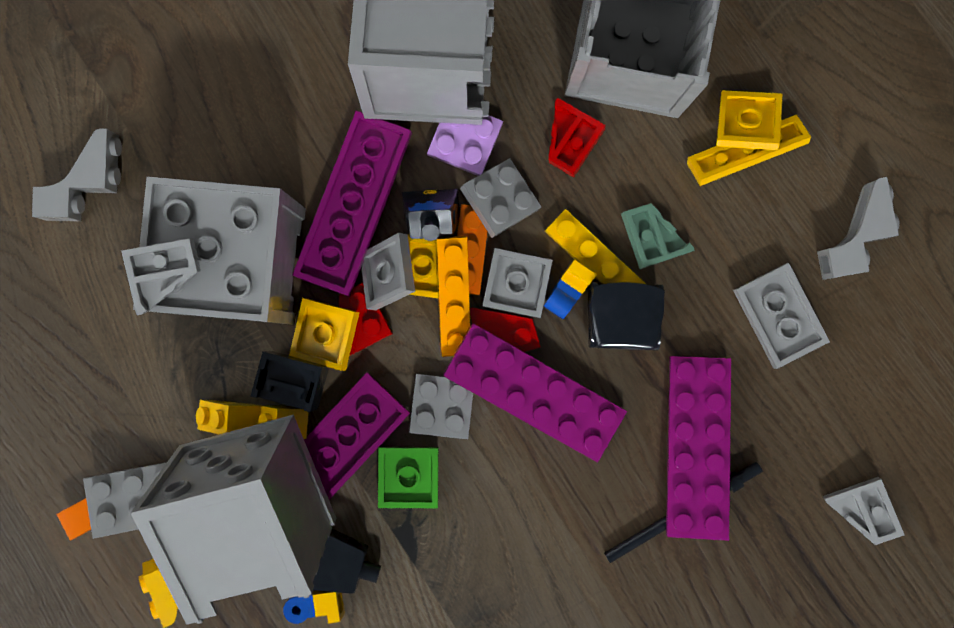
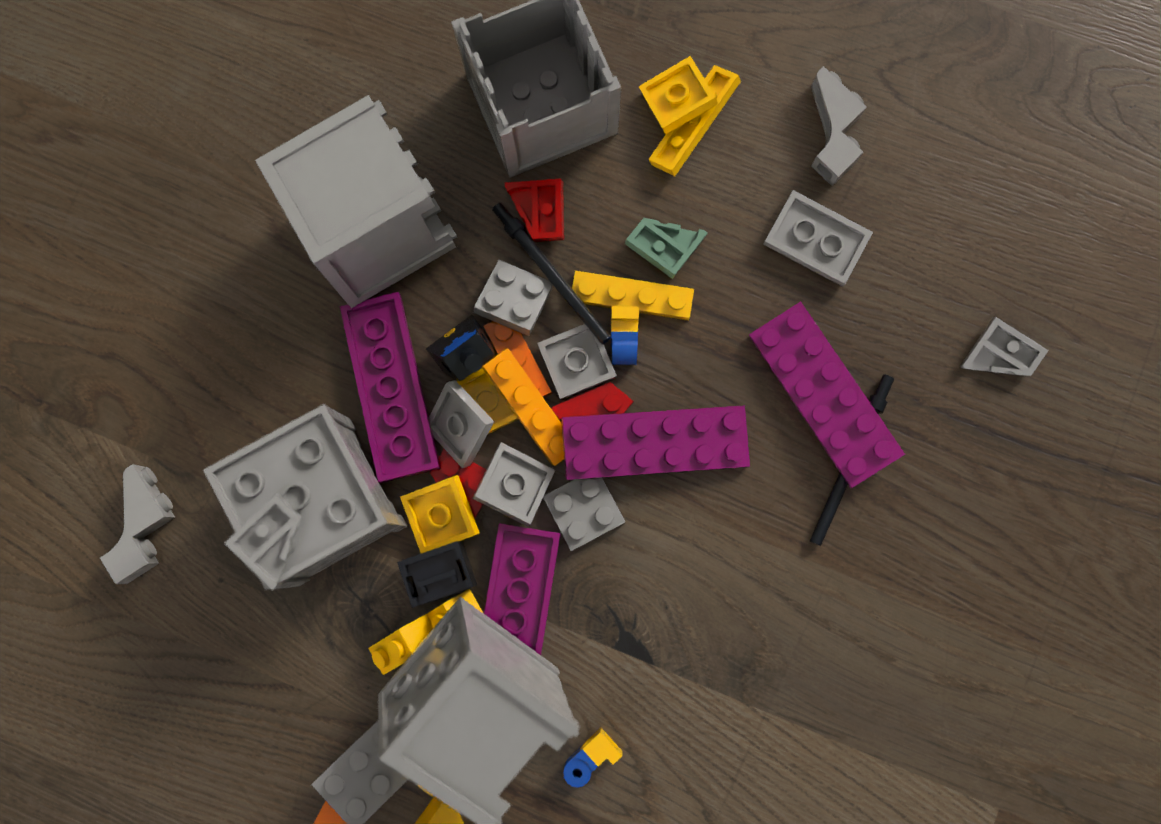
camera: 30 degrees left, 5 degrees down
black torso [313,529,381,594] -> none
bright green plate [378,447,439,508] -> none
lavender plate [427,116,503,176] -> none
black piece [588,282,665,351] -> none
none -> light grey plate [472,442,555,527]
none -> black bar [492,203,611,345]

